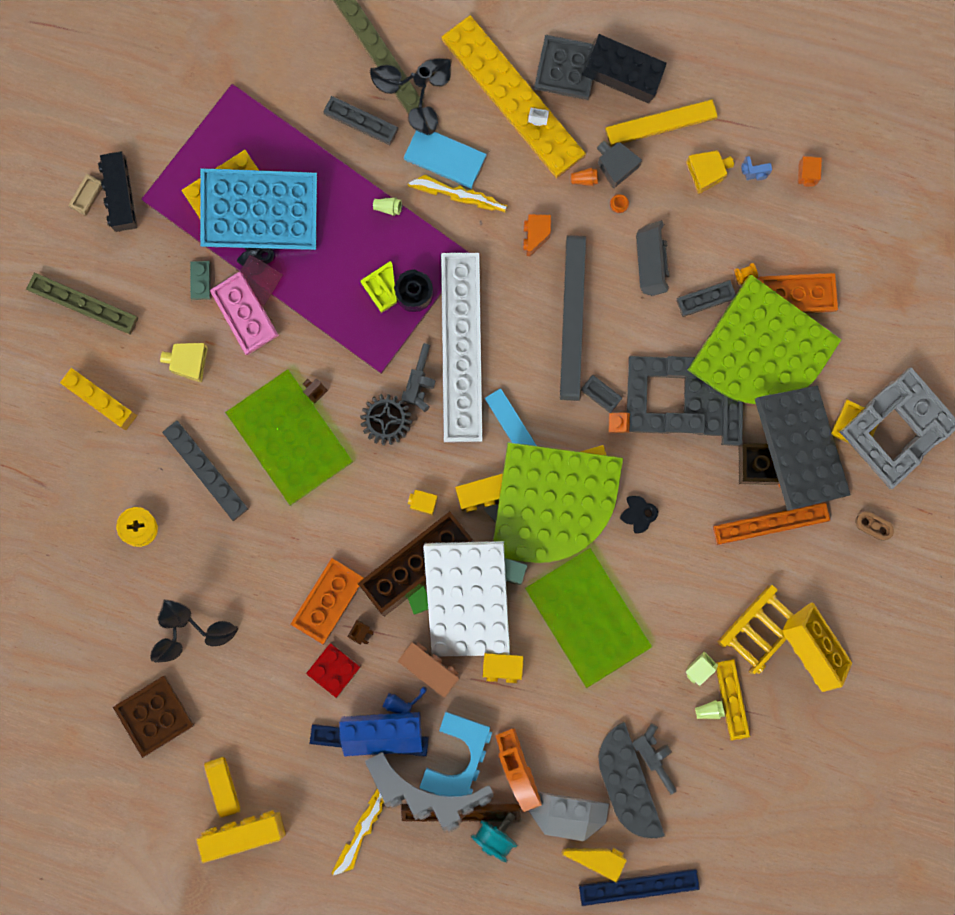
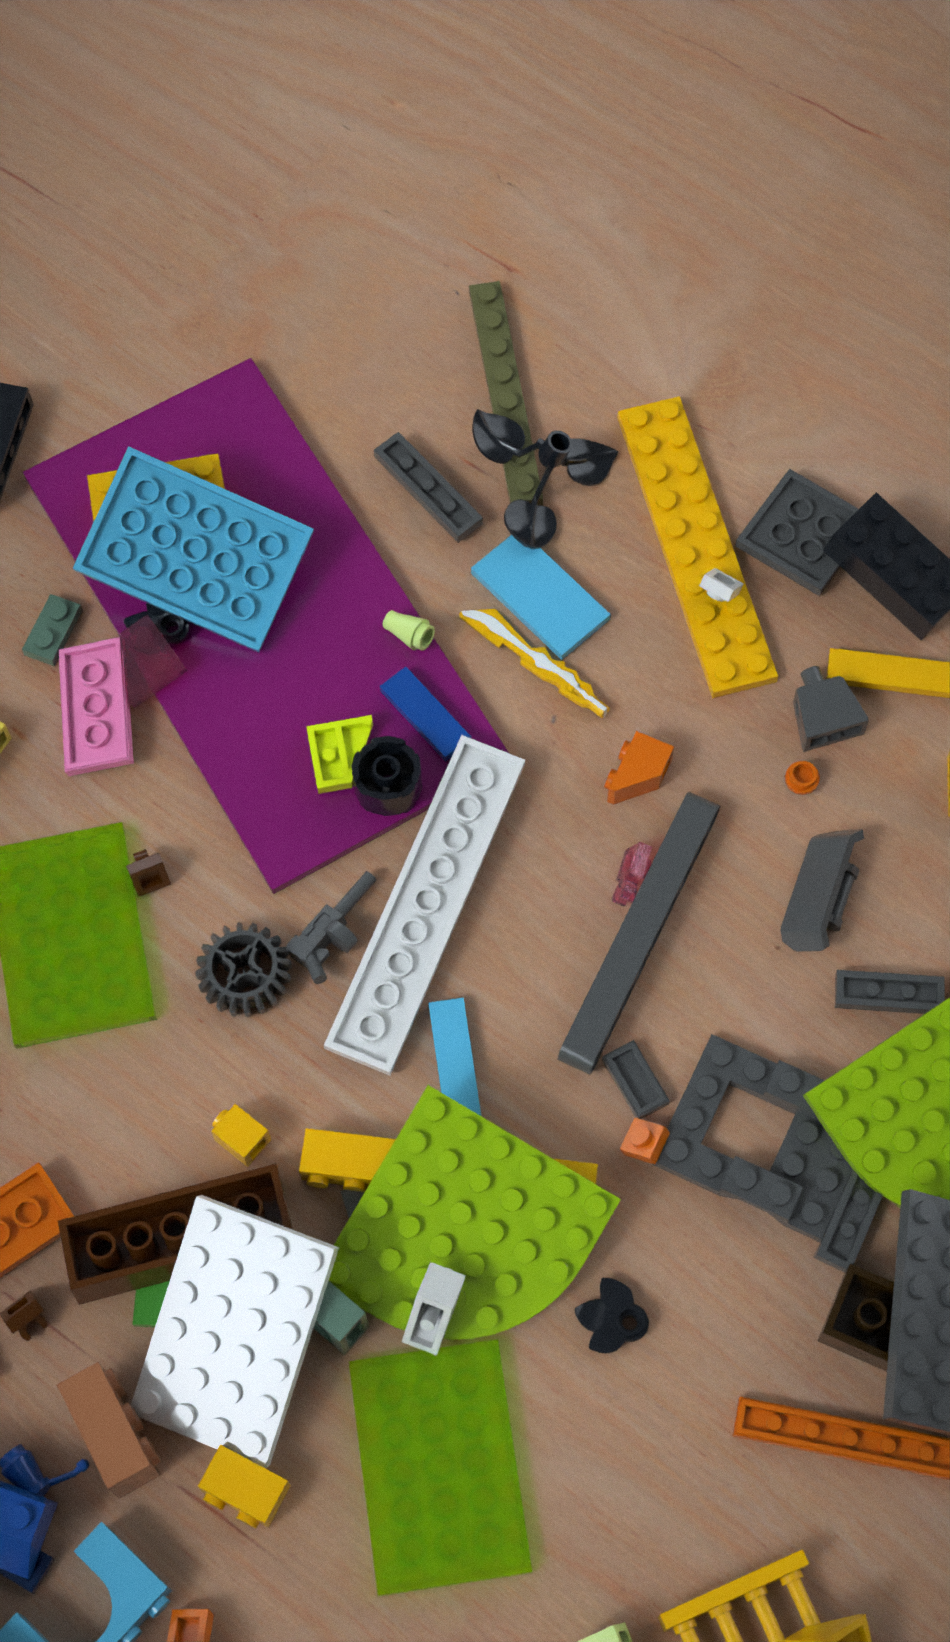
camera: 25 degrees right, 15 degrees down
orange cone [571,168,598,186] -> none
none -> blue tile [380,666,472,762]
none -> white slope [402,1262,466,1356]
none -> clear pink plate [612,842,652,907]

